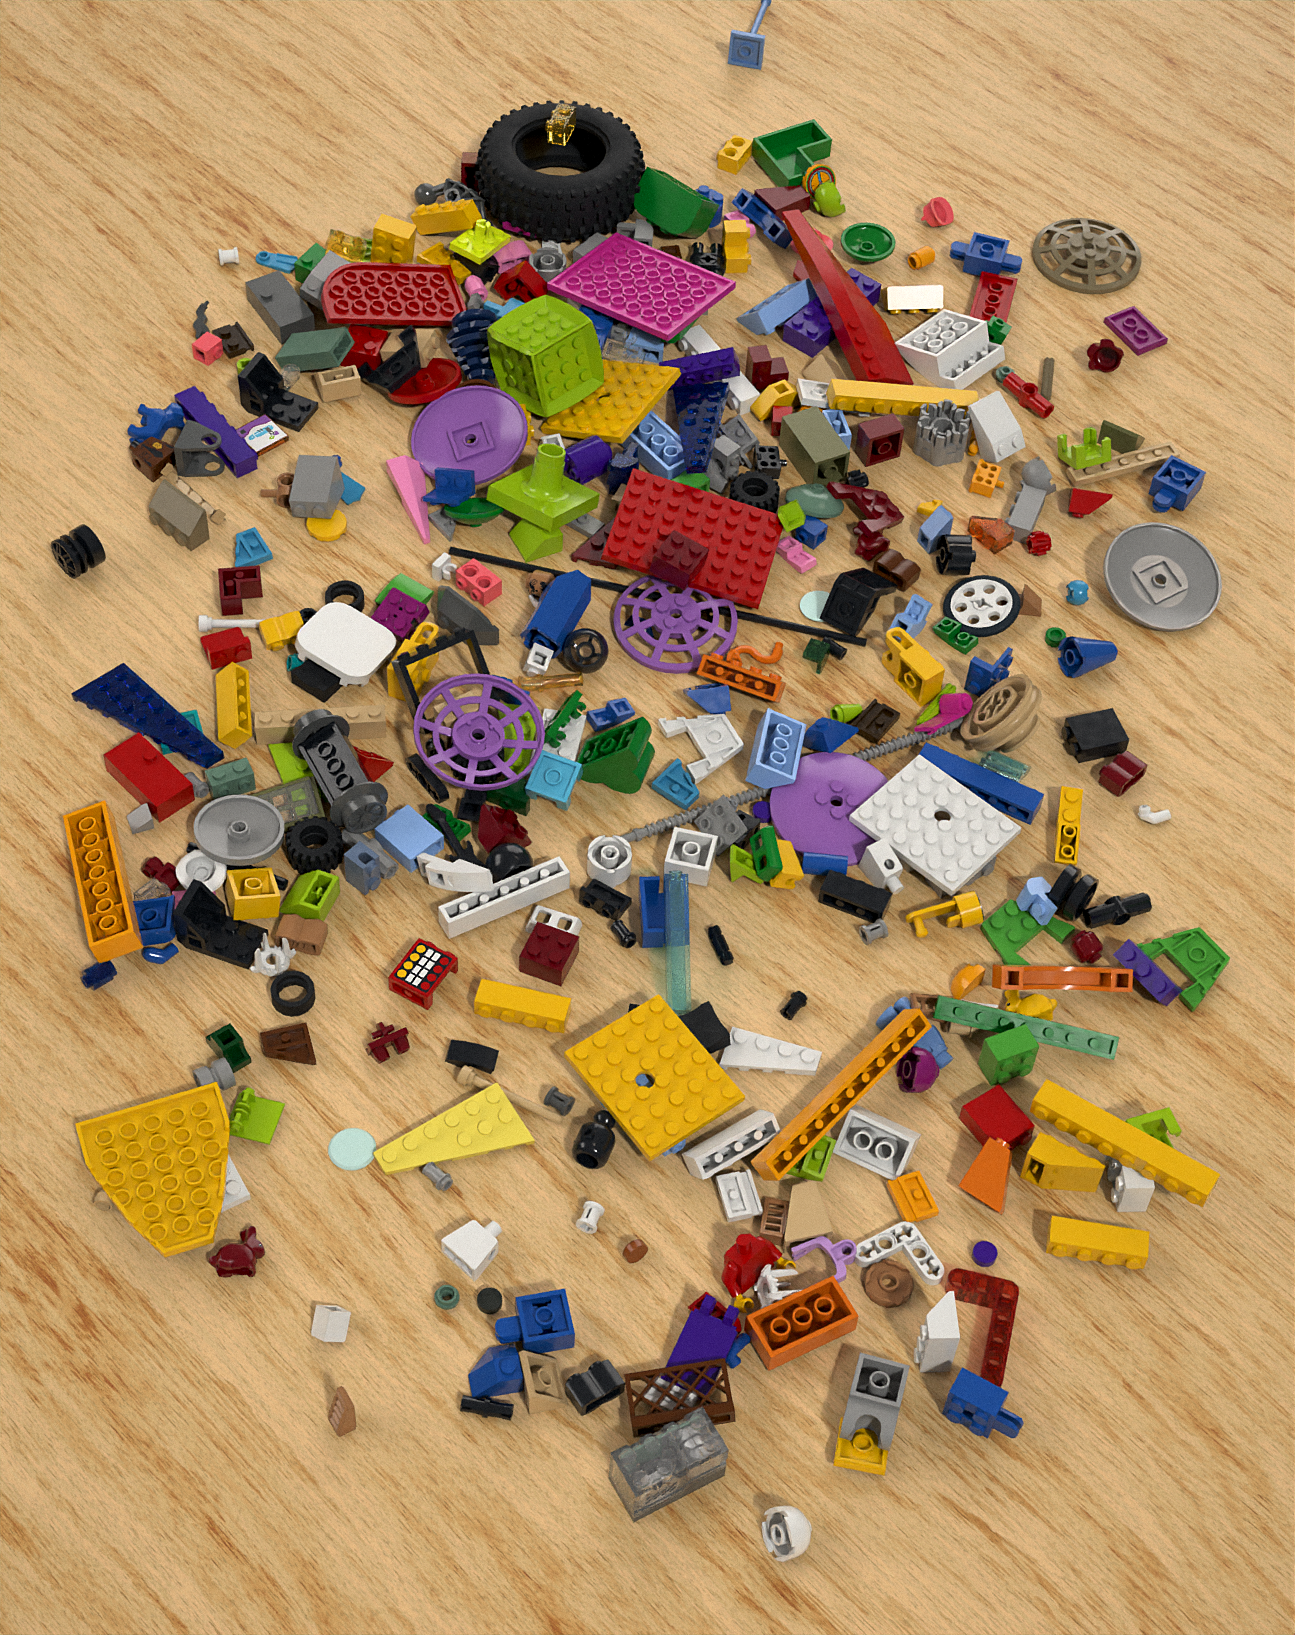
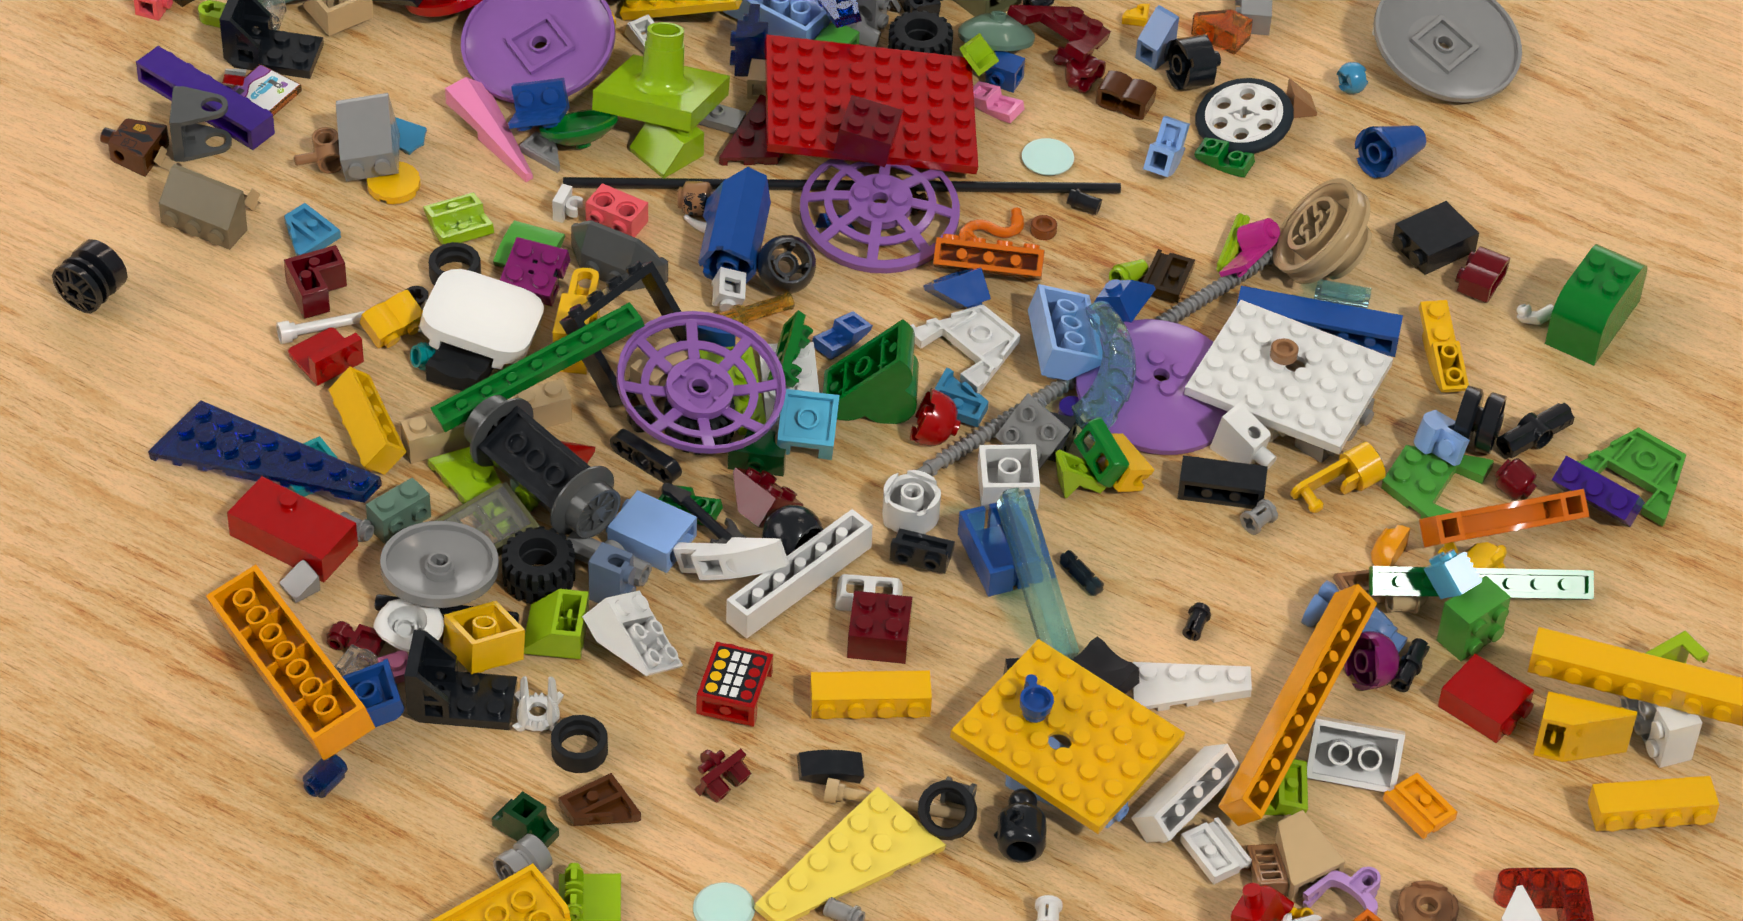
camera: 15 degrees left, 5 degrees down
blue animal [127,402,185,443] -> none
blue arm [142,943,179,964] -> none
medium nougat brick [275,914,328,955] -> none
black slope [457,783,487,823] -> none
dark purple cylinder [563,435,613,485] -> none
black pin [610,920,637,948] -> none
clear green panel [802,638,830,674] -> none
blue pin [802,852,848,876] -> none
black bracket [819,567,898,636] -> none
white beam [854,1221,944,1285] -> none
yellow brick [882,627,945,707] -> none
orange slope [958,1137,1013,1215] -> none
blue bracket [964,647,1013,697] -> none
dark purple tile [972,1241,998,1267] -> none
red gear [1026,531,1052,556] -> none
green tile [1045,627,1066,648] -> none
none -> sticker [222,69,247,86]
none -> lime slope [423,192,494,245]
none -> green plate [431,302,645,432]
none -> white slope [582,590,683,676]
none -> red cylinder [910,388,961,446]
none -> black tyre [918,780,977,840]
none -> blue piece [1020,674,1054,723]
none -> dark orange tile [1030,215,1057,240]
none -> clear light blue brick [1071,301,1136,442]
none -> medium nougat tile [1270,338,1299,365]
none -> black pin [1391,638,1430,692]
none -> medium azure brick [1424,549,1482,599]
none -> green brick [1545,244,1648,366]

